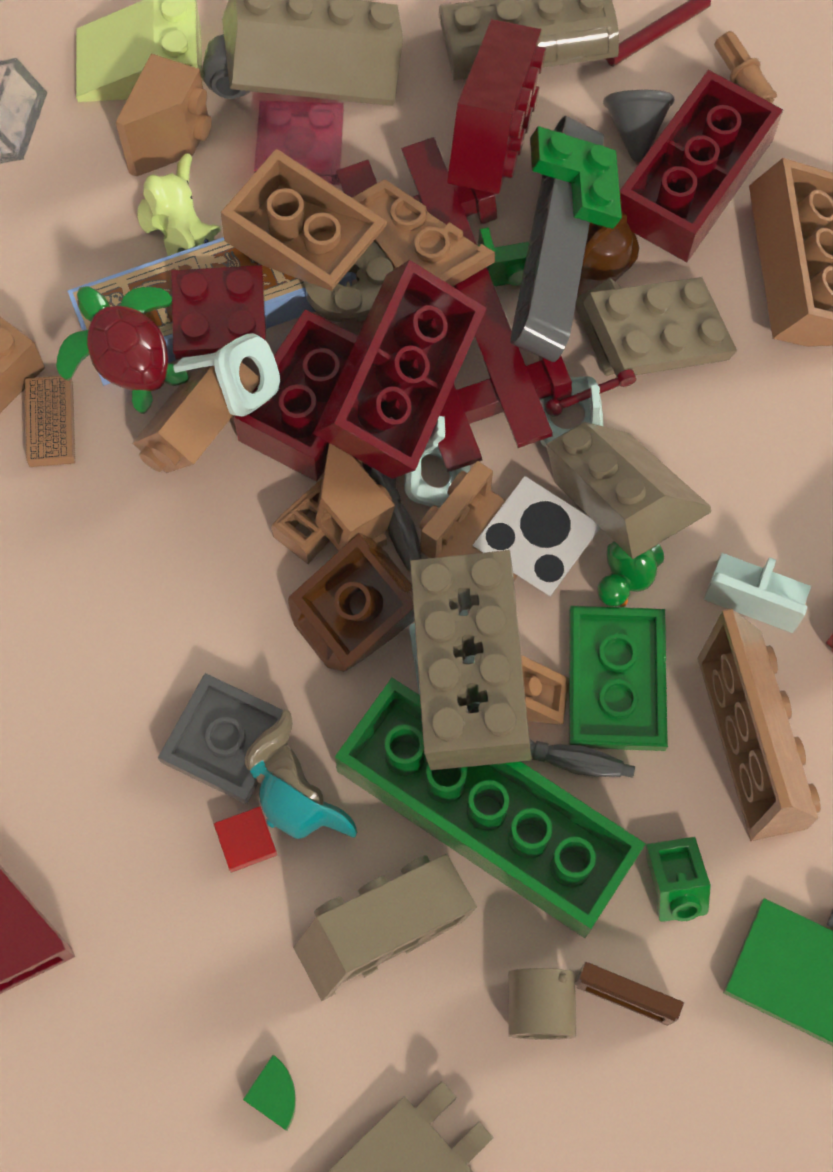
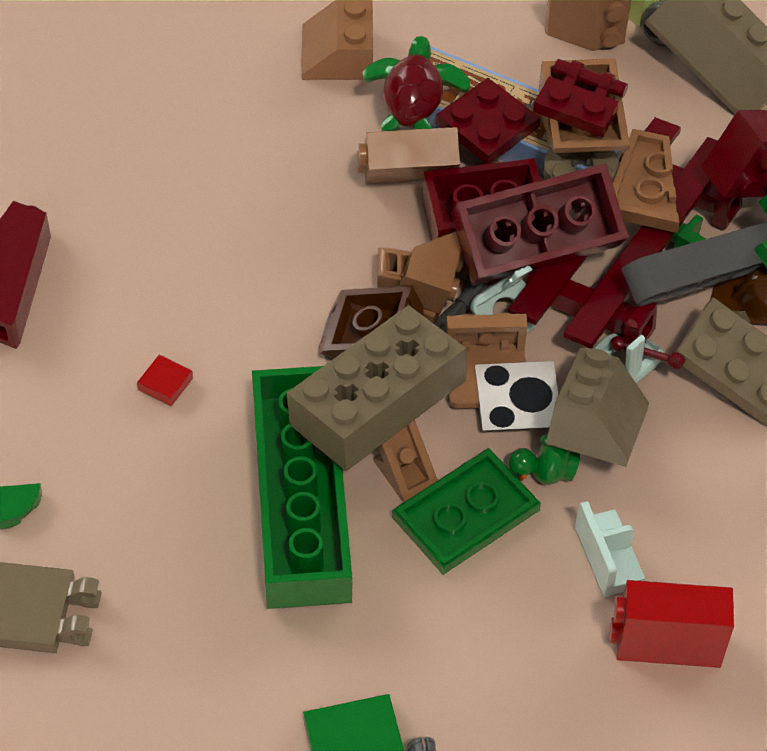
camera: 50 degrees right, 15 degrees down
medium nougat tile [25,376,75,467] -> none
yellowish green animal [137,154,221,256] -> none
dark grey plate [158,673,283,804] -> none
light aqua piece [173,333,280,416] -> none
hair [245,709,357,839] -> none
clear pink plate [254,101,344,185] -> none
dark tan wedge [293,854,477,1001] -> none
dark grey piece [470,706,635,778] -> none
dark tan piece [508,968,576,1040] -> none
reddish brown tile [575,962,684,1026] -> none
green bracket [646,837,711,922] -> none
medium nougat slope [697,609,821,841] -> none
none -> dark red plate [533,58,628,138]

